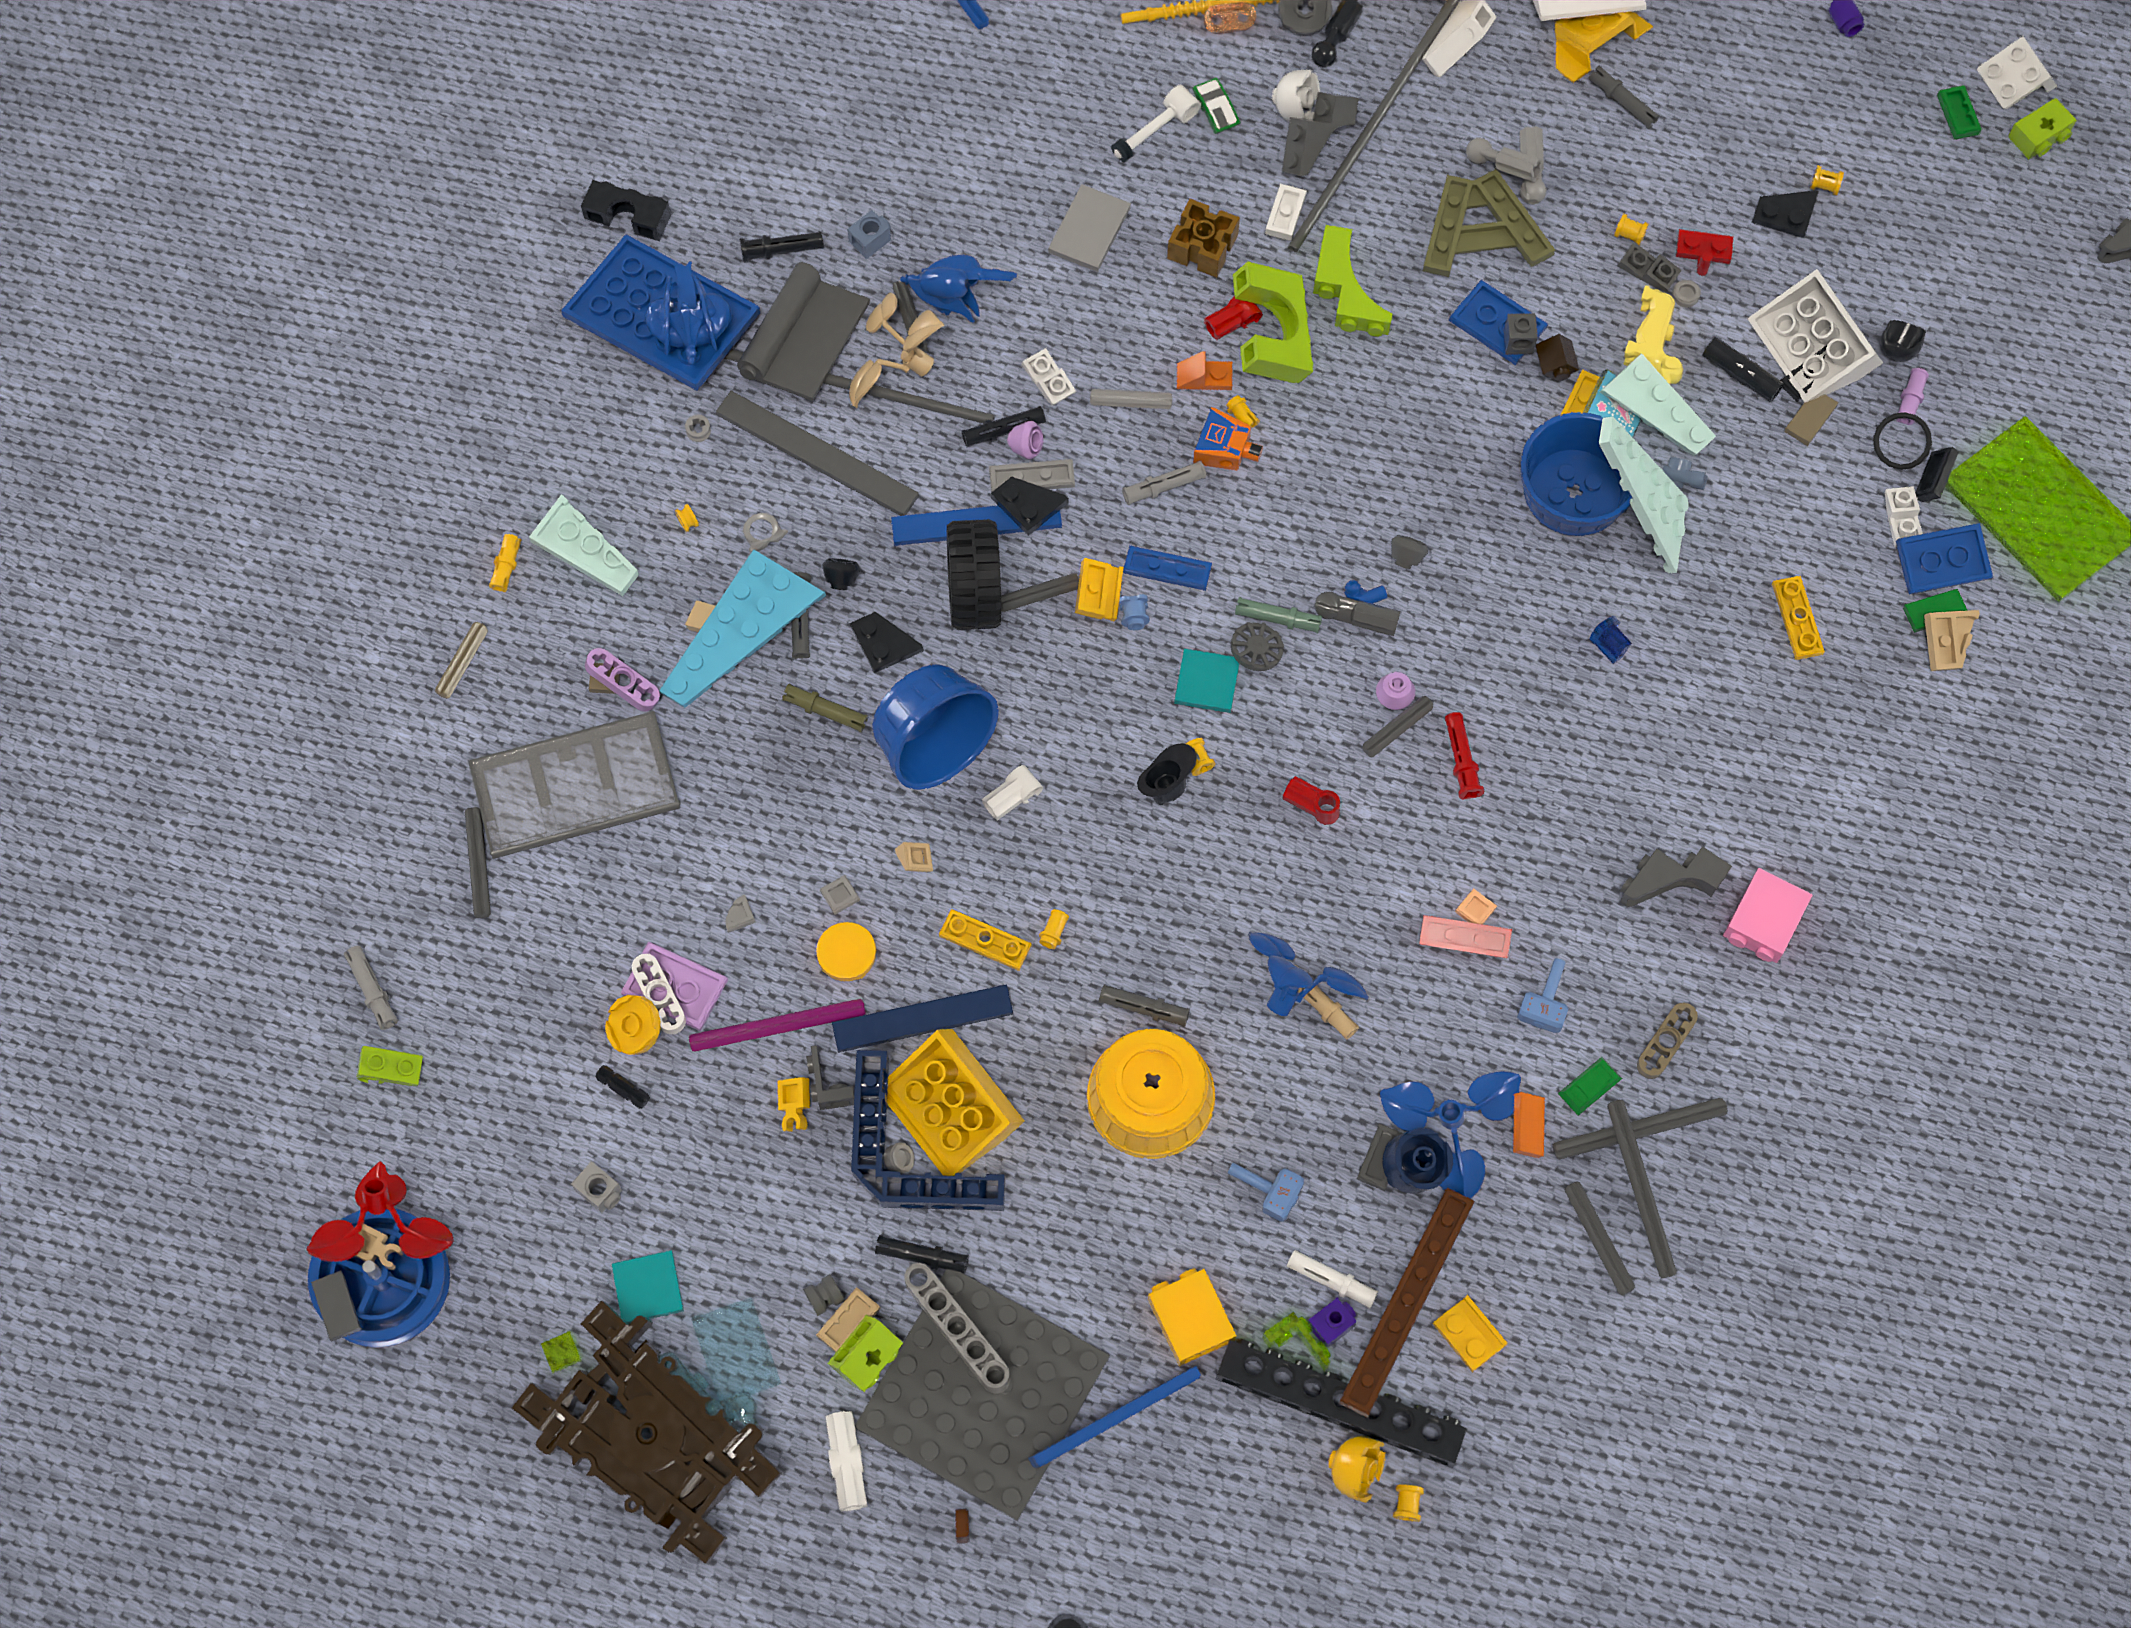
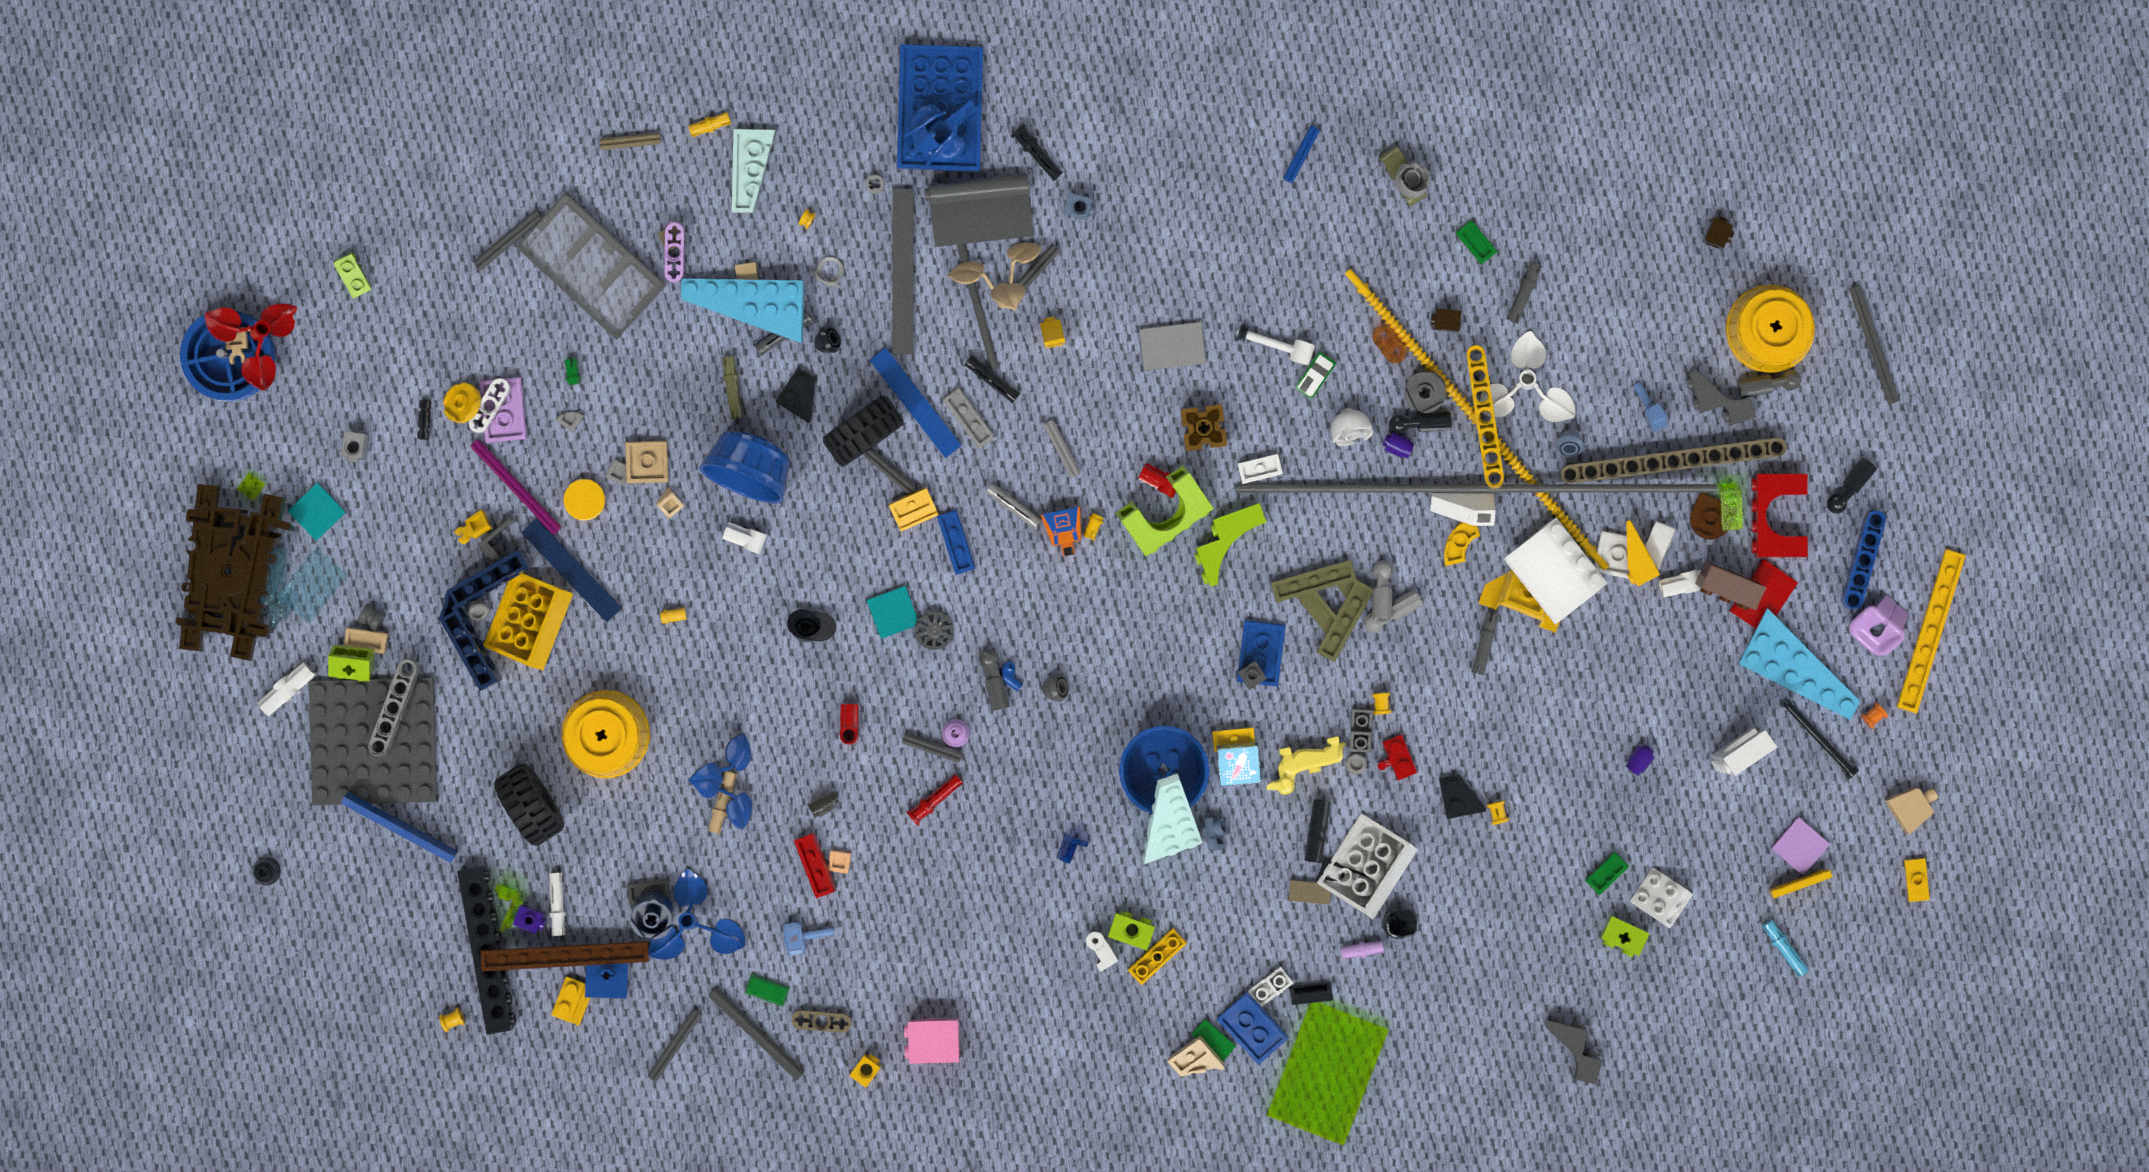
camera: 65 degrees right, 20 degrees up
dark grey tile [311,1271,362,1341] -> none
light grey pin [344,946,398,1030] -> none
black arch [581,180,671,242] -> none
black pin [875,1235,969,1274] -> none
blue hair [900,255,1017,323] -> none
yellow tile [939,909,1032,971] -> none
reddish brown tile [955,1508,969,1544] -> none
black wing [991,476,1069,536] -> none
lavender cone [1008,421,1043,459] -> none
white slope [1021,348,1076,406] -> none
dark grey pin [1099,984,1190,1027] -> none
medium blue brick [1119,594,1150,631] -> none
yellow brick [1148,1268,1236,1367] -> none
orange slope [1177,351,1232,390] -> none
yellow bush [1185,738,1216,776] -> none
medium blue piece [1228,1163,1304,1222] -> none
sand green pin [1235,597,1322,633] -> none
dark grey arch [1282,92,1359,176] -> none
yellow cylinder [1328,1436,1386,1503] -> none
orange tile [1513,1092,1545,1158] -> none
dark brown brick [1535,334,1580,381] -> none
light aqua wing [1600,354,1716,456] -> none
dark grey axle [1607,1100,1677,1278] -> none
dark grey arch [1620,846,1732,907] -> none
black piece [1873,412,1932,470] -> none
none -> black tyre [494,764,565,846]
none -> green pin [564,358,581,385]
none -> blue tile [585,963,628,999]
none -> tan tile [625,441,668,484]
none -> clear smoke brick [807,790,839,818]
none -> yellow brick [849,1053,882,1088]
none -> yellow slope [1040,317,1066,349]
none -> white leg [1086,931,1118,972]
none -> lime brick [1108,910,1155,951]
none -> dark purple brick [1382,432,1414,459]
none -> yellow tile [1444,522,1480,567]

